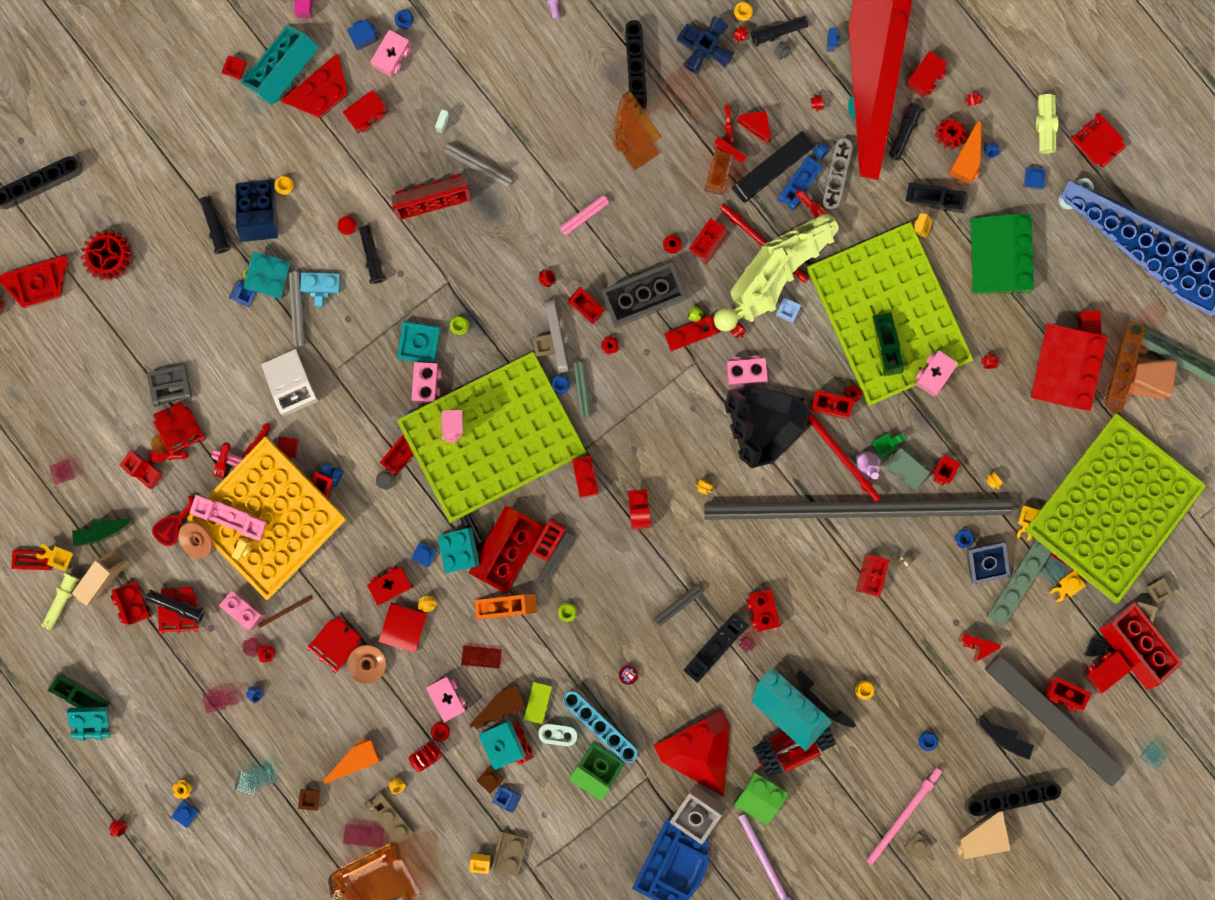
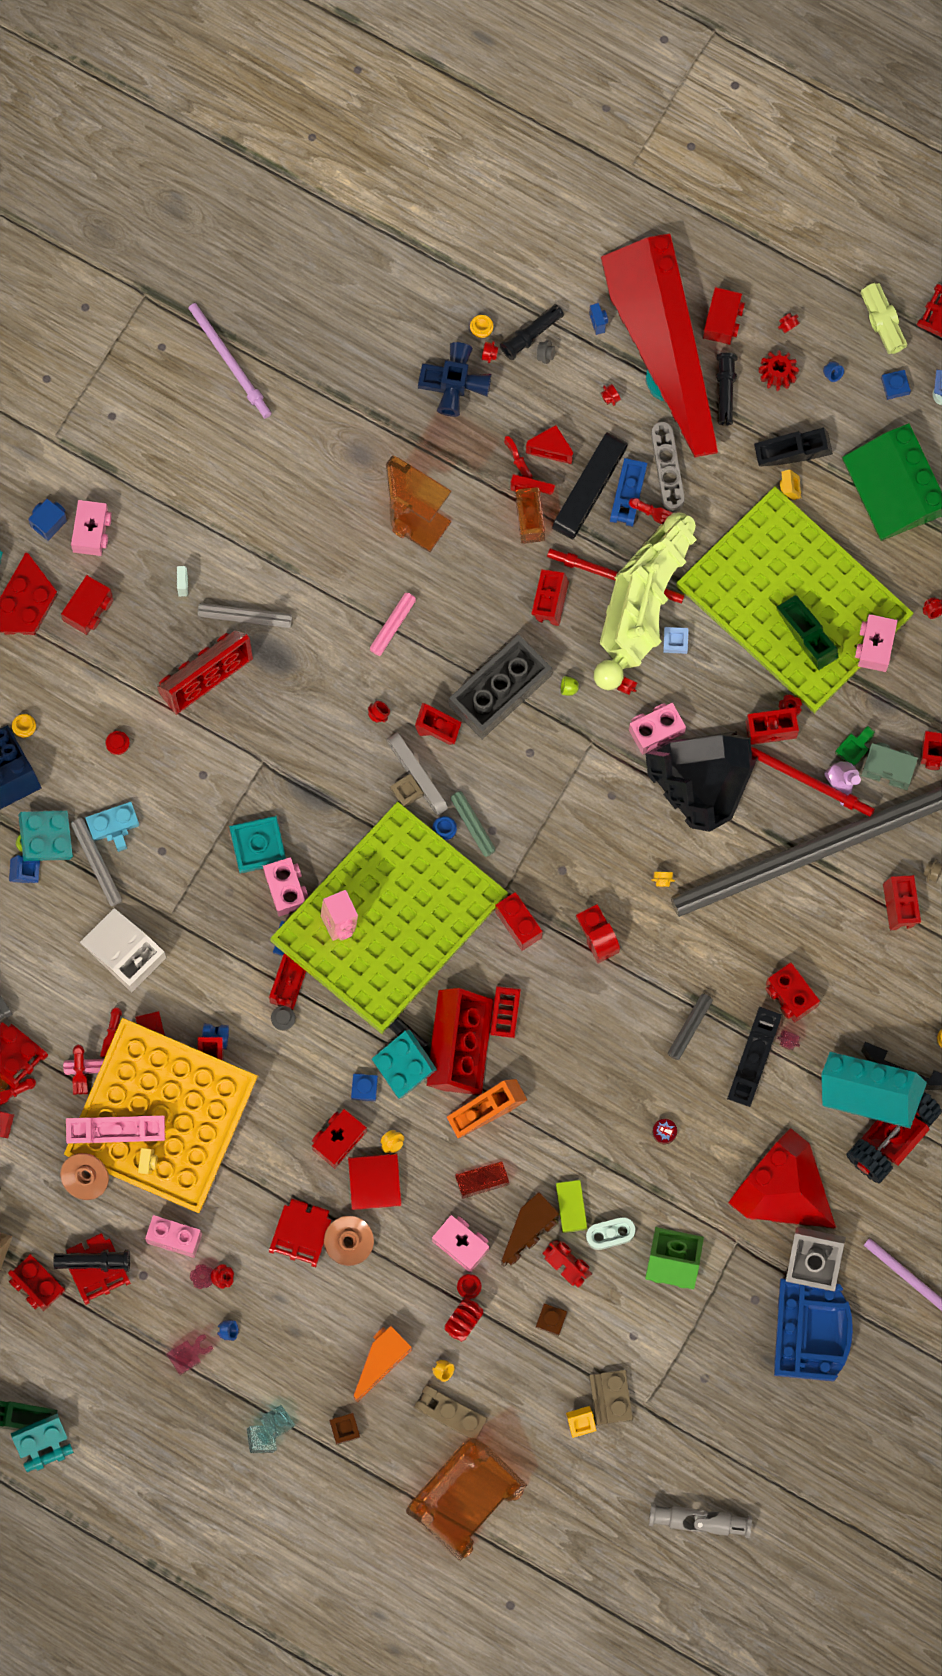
camera: 20 degrees left, 10 degrees down
red plate [109,819,127,837] -> none
piece [152,495,194,547] -> none
blue plate [171,800,199,828] -> none
yellow plate [172,780,192,799] -> none
reddish brown piece [258,595,313,628] -> none
clear pink plate [343,824,384,848] -> none
black pin [359,225,386,284] -> none
blue plate [395,10,414,29] -> none
lime plate [450,316,469,335] -> none
teal plate [478,721,526,770] -> none
blue slope [492,785,521,813] -> none
dark grey axle [538,531,575,584] -> none
lime plate [558,603,577,622] -> none
medium azure beam [563,691,637,763] -> none
red plate [601,336,619,355] -> none
black beam [625,20,647,116] -> none
red plate [663,235,682,254] -> none
red plate [664,315,721,352] -> none
bright green slope [734,772,789,825] -> none
blue hinge [813,143,830,160] -> none
orange slope [948,121,981,184] -> none

